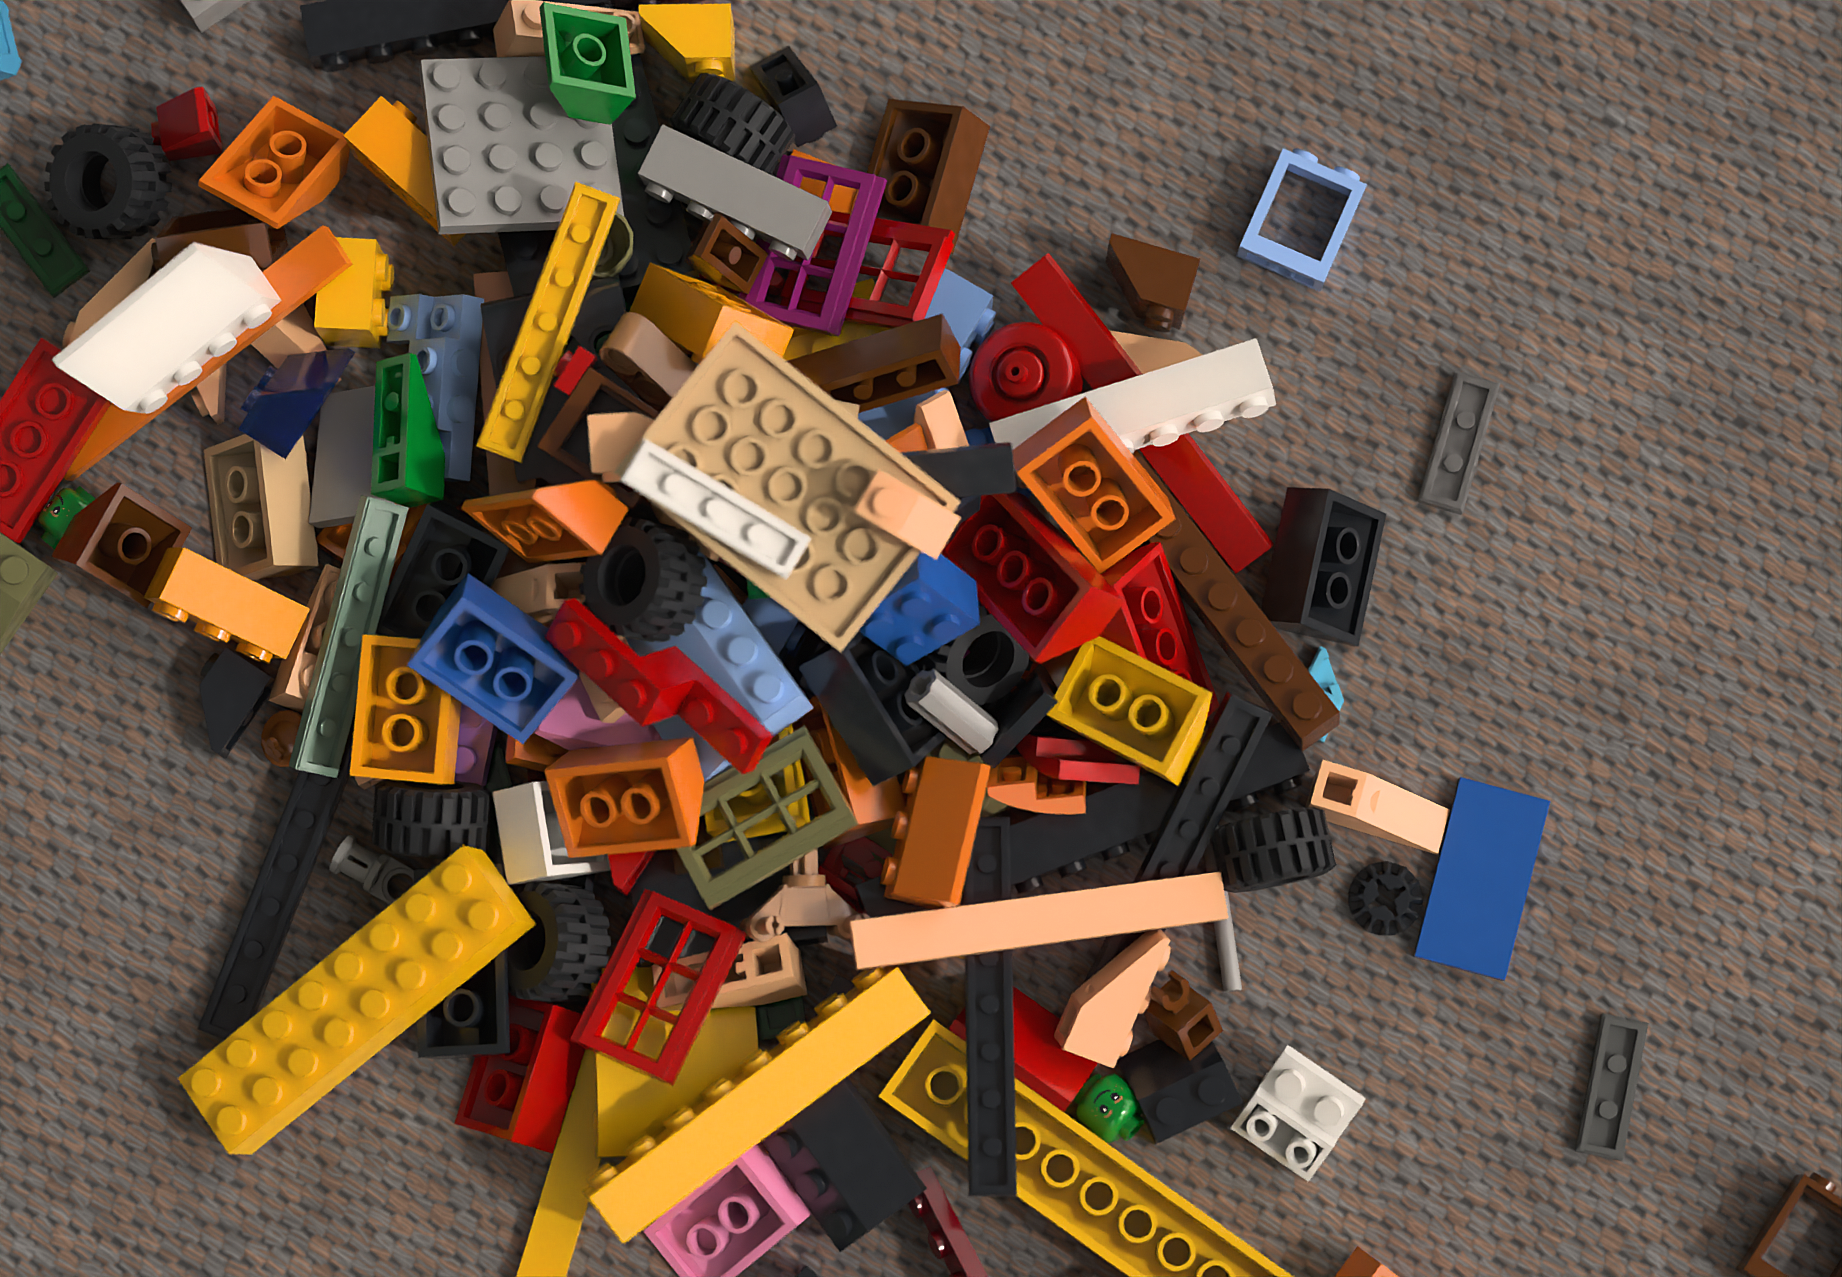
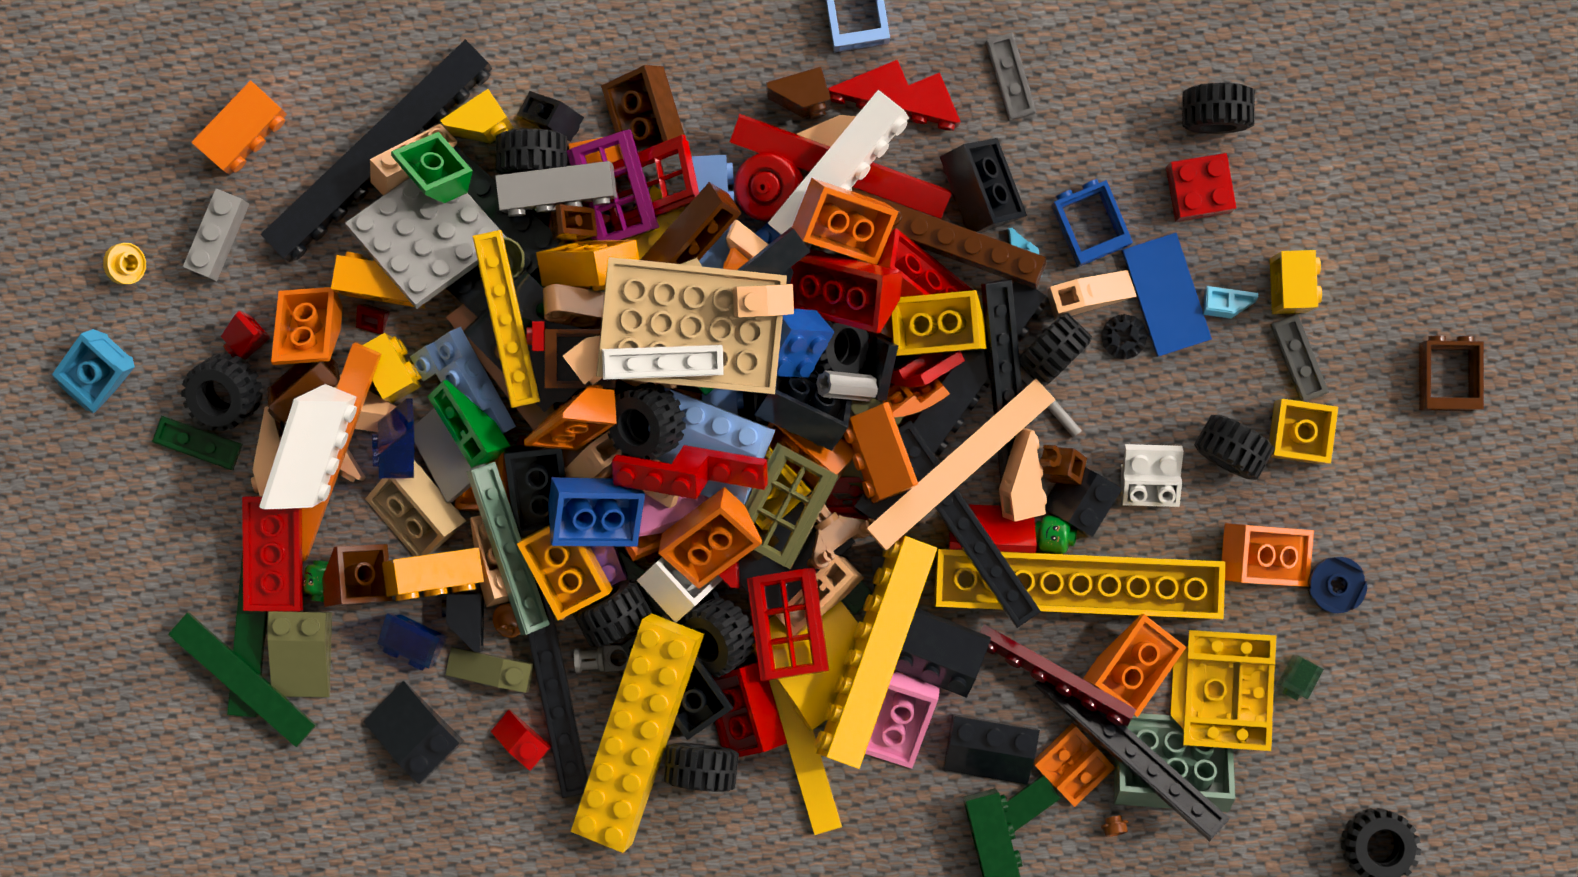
camera: 35 degrees left, 5 degrees up
none -> dark red slope [356,304,390,334]
none -> black slope [363,681,464,784]
none -> clear blue slope [377,612,448,671]
none -> olive slope [446,647,534,693]
none -> red slope [491,709,551,771]
none -> black tyre [663,743,739,792]
none -> red slope [828,59,961,131]
none -> blue window [1051,179,1133,268]
none -> red brick [1166,153,1237,222]
none -> black tyre [1182,83,1255,134]
none -> black tyre [1194,415,1274,480]
none -> medium azure tile [1204,286,1258,319]
none -> yellow brick [1269,399,1338,465]
none -> yellow brick [1270,250,1322,314]

